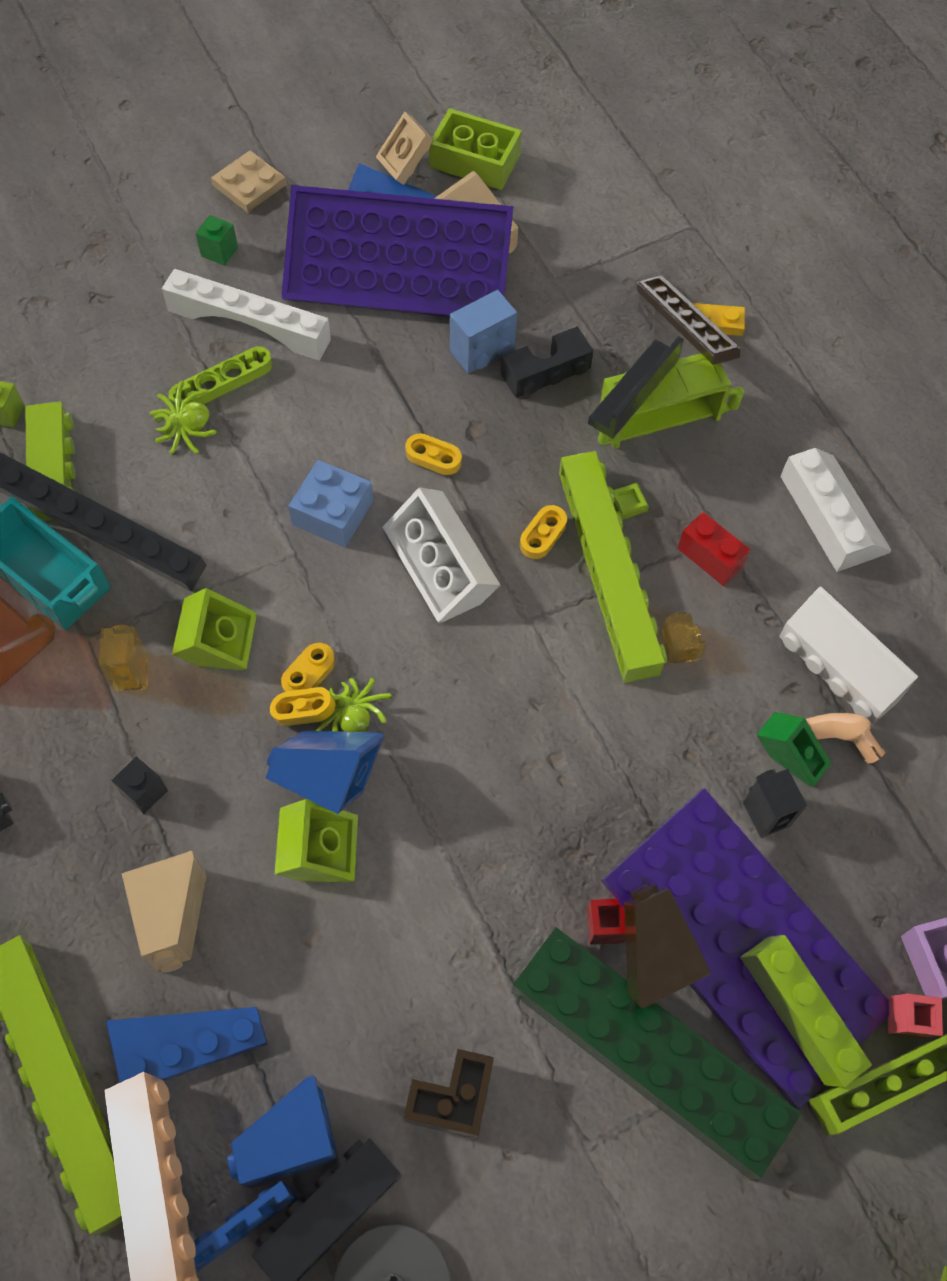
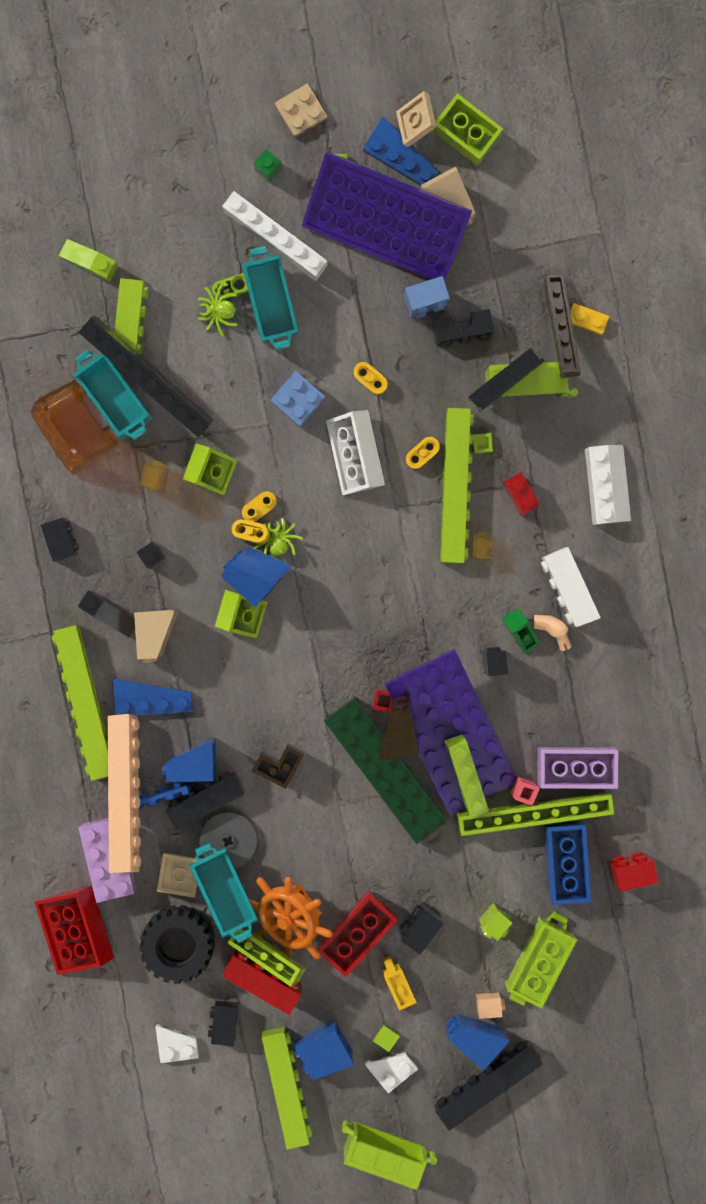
camera: 20 degrees right, 25 degrees up
none -> black slope [77,590,135,637]
none -> teal container [242,246,299,350]

